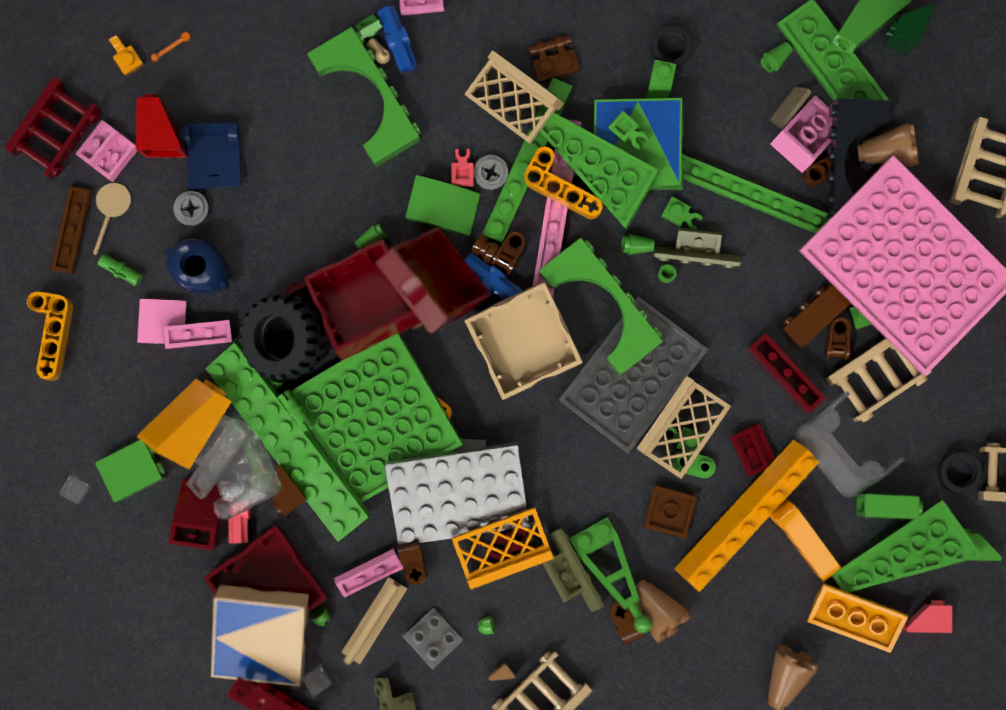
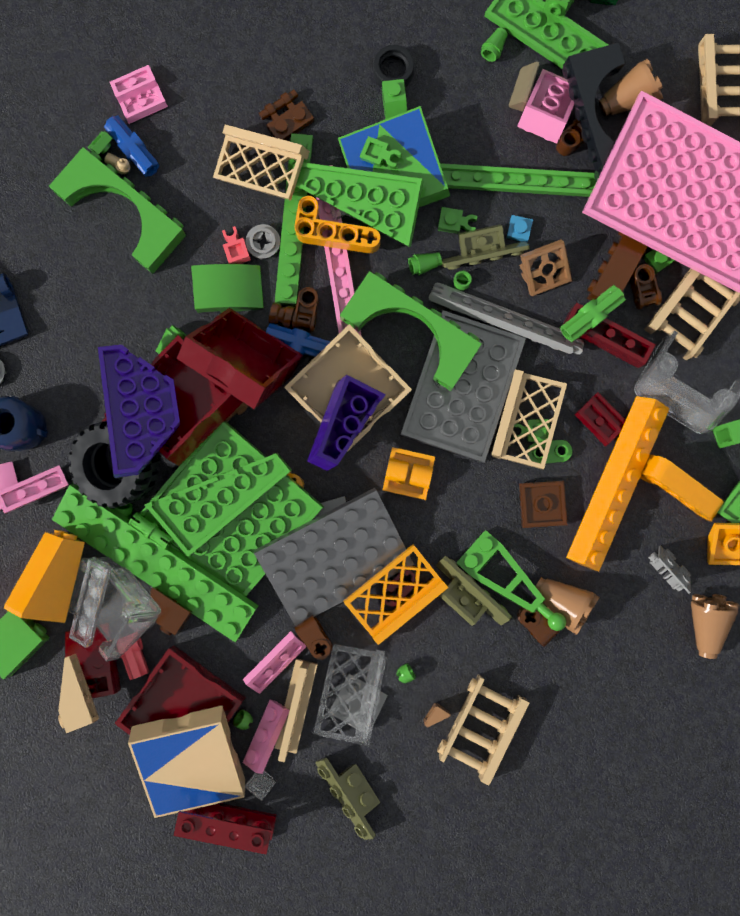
camera: 20 degrees left, 0 degrees up
none -> tan slope [58,654,99,733]
none -> dark purple plate [98,345,180,478]
none -> bright green wing [145,453,292,557]
none -> bright pink plate [242,700,290,774]
none -> dark purple wedge [307,375,386,471]
none -> clear fence [313,644,387,747]
none -> light orange plate [382,447,435,500]
none -> light grey hinge [429,282,584,354]
none -> dark azure plate [506,215,533,243]
none -> medium nougat piece [519,239,572,296]
none -> bright green piece [560,285,626,343]
none -> light grey hinge [648,545,691,594]

